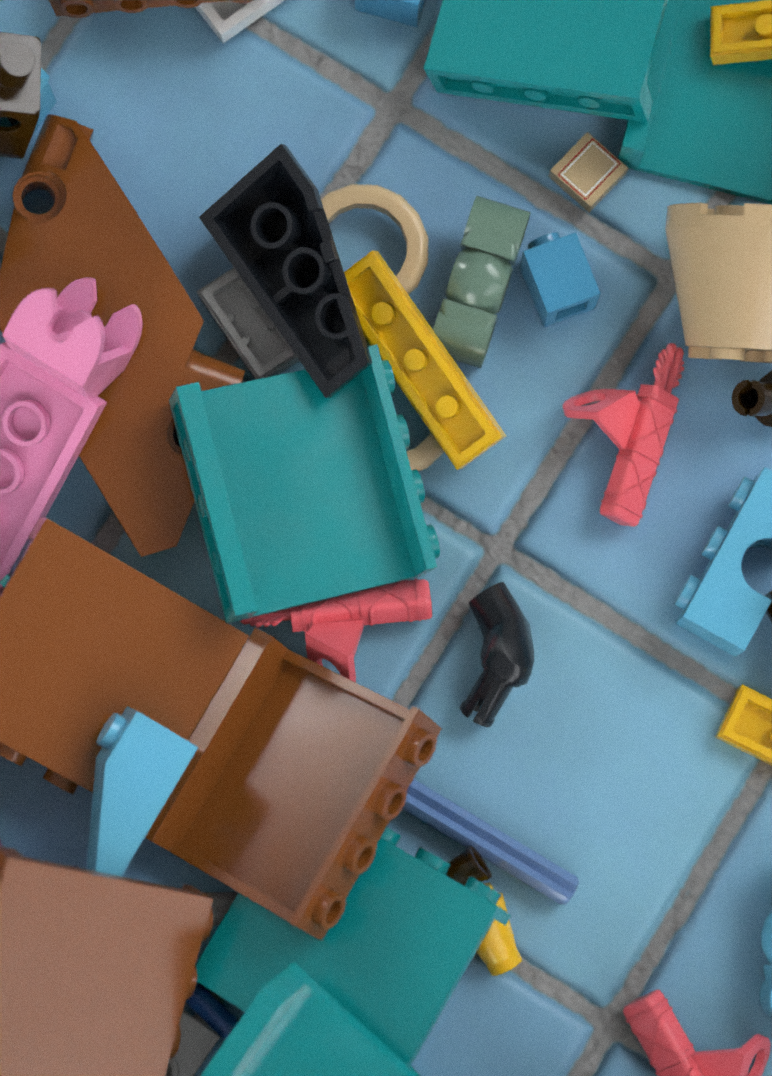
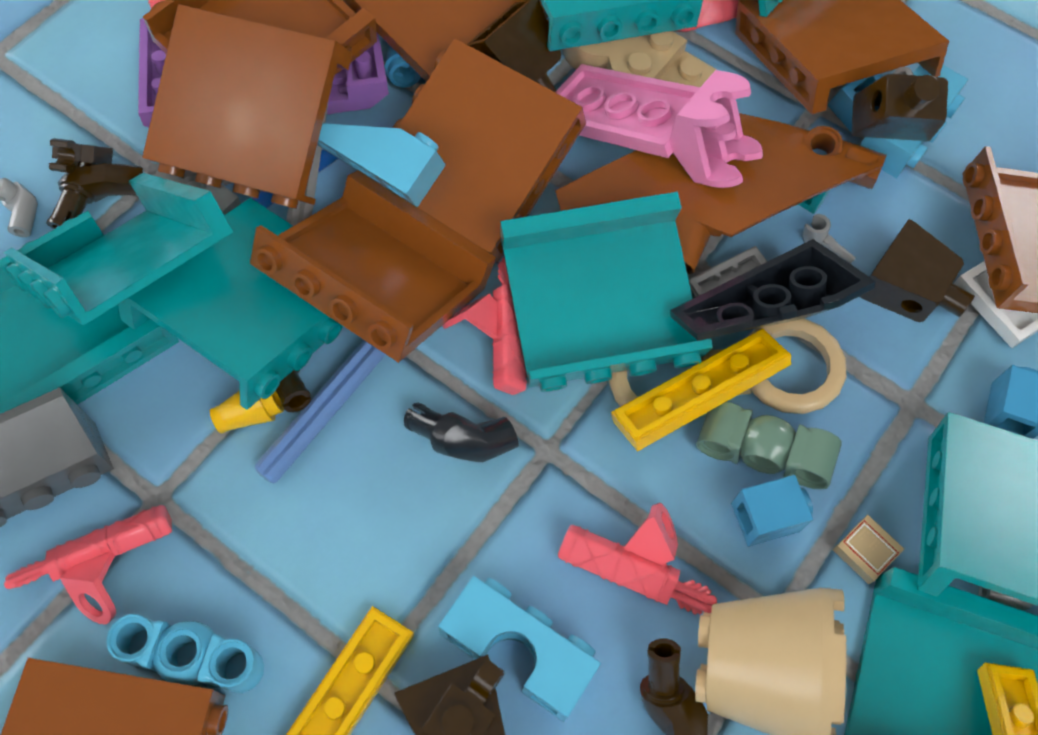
camera: 90 degrees right, 15 degrees down
none -> light grey hand [803,214,856,264]
none -> dark brown torso [859,219,975,322]

